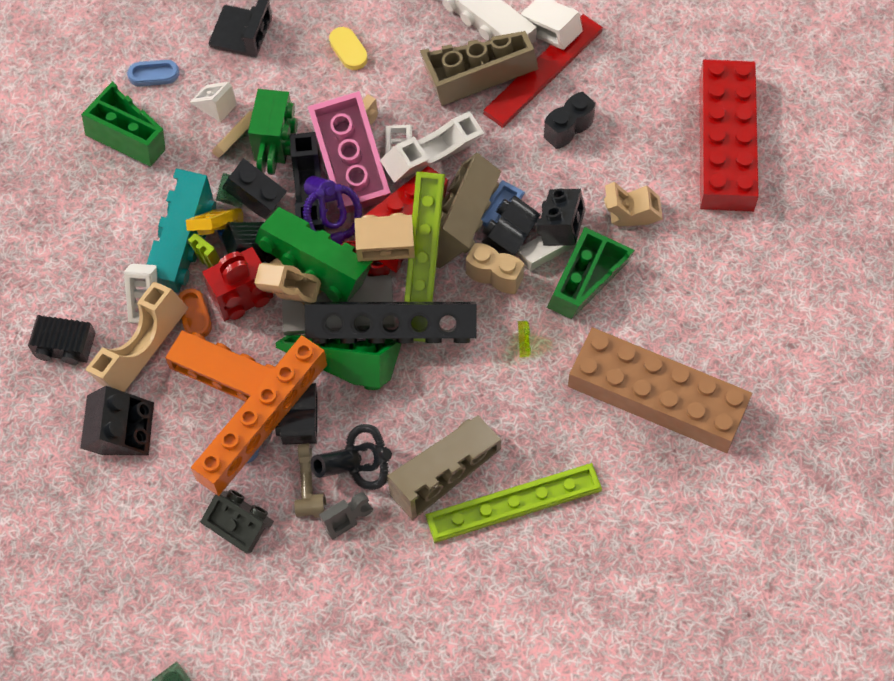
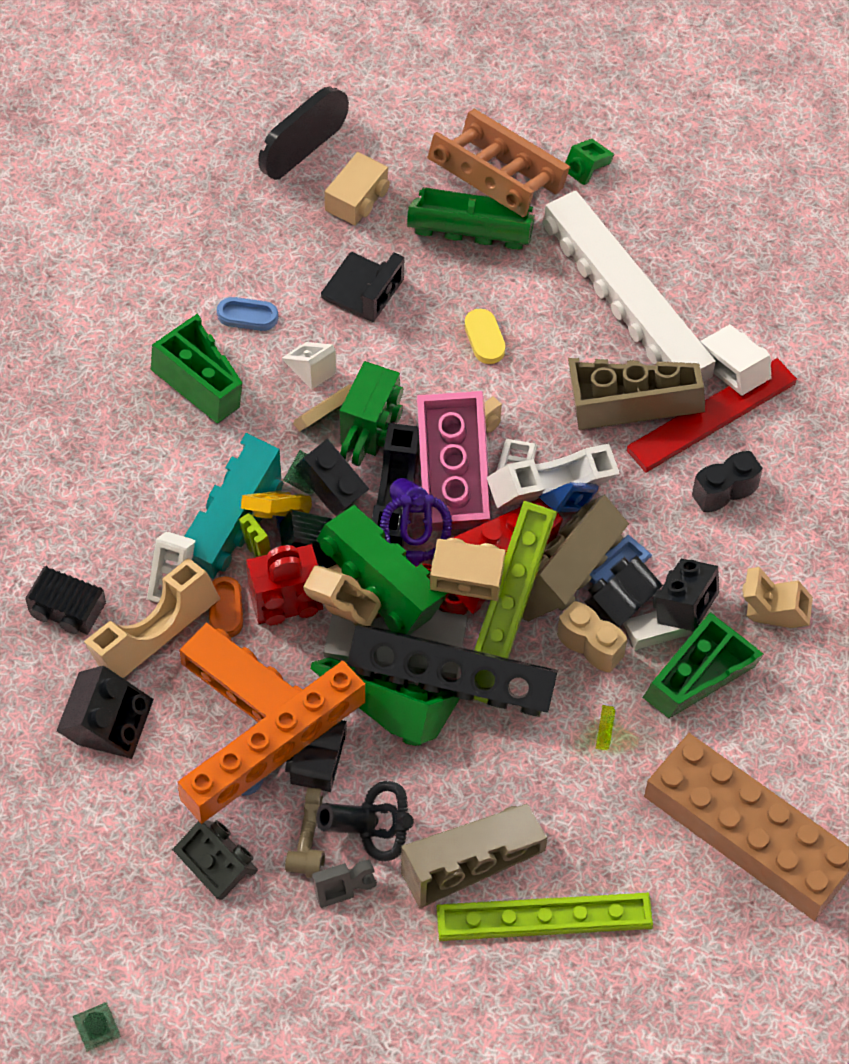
camera: 10 degrees right, 5 degrees down
none -> blue slope [539,482,599,512]

